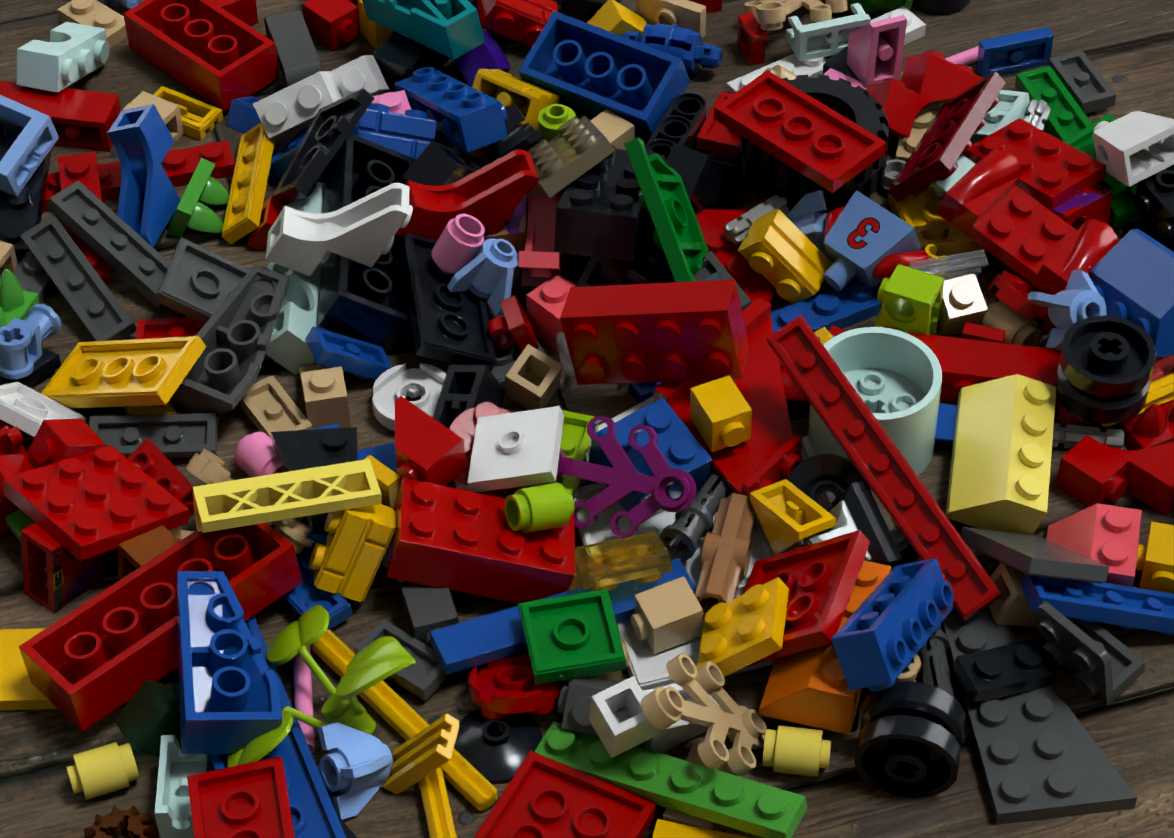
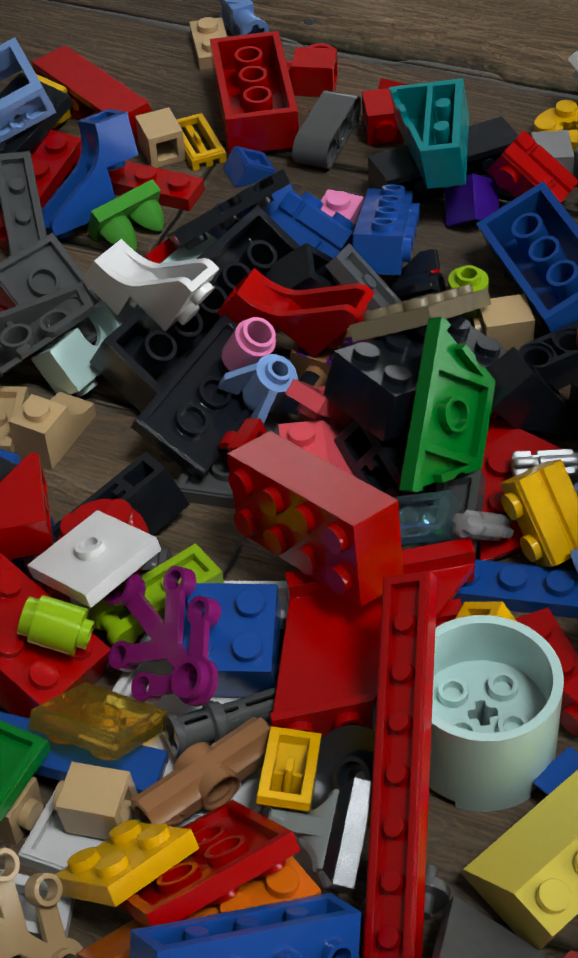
camera: 40 degrees right, 0 degrees up
light aqua arch [17,21,110,92] -> none
yellow tile [221,123,275,244] -> none
white arch [253,55,389,138] -> none
blue plate [305,327,392,380] -> none
white plate [372,363,446,431] -> none
yellow brick [472,69,560,131] -> none
tan brick [504,344,563,410] -> none
yellow brick [690,375,752,452] -> none
none -> dark grey plate [325,243,402,311]
none -> light grey axle [452,510,514,541]

